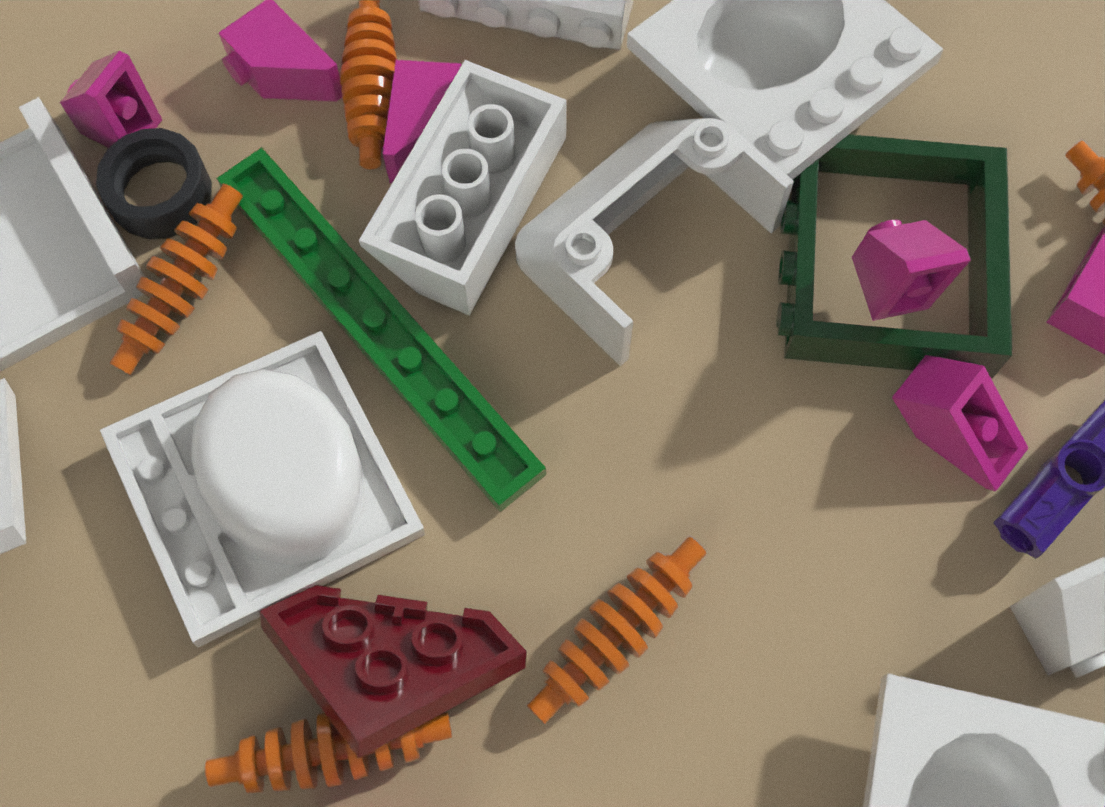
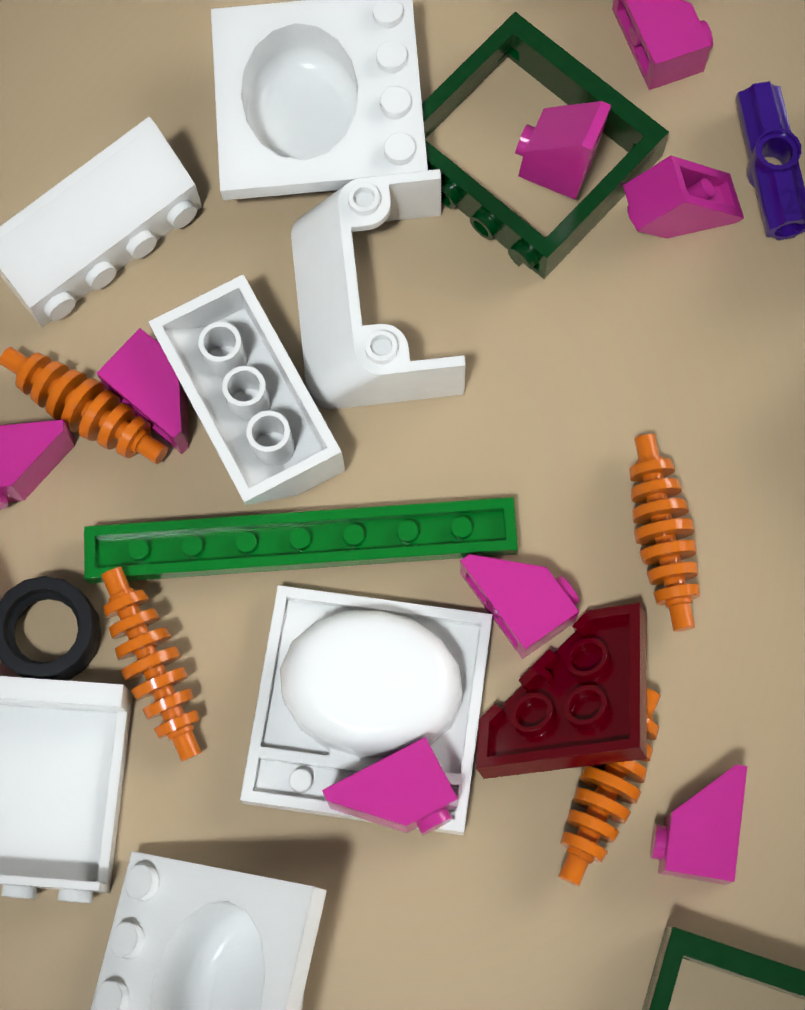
camera: 50 degrees left, 5 degrees up
none -> dark pink slope [322,737,458,835]
none -> dark pink slope [460,554,580,659]

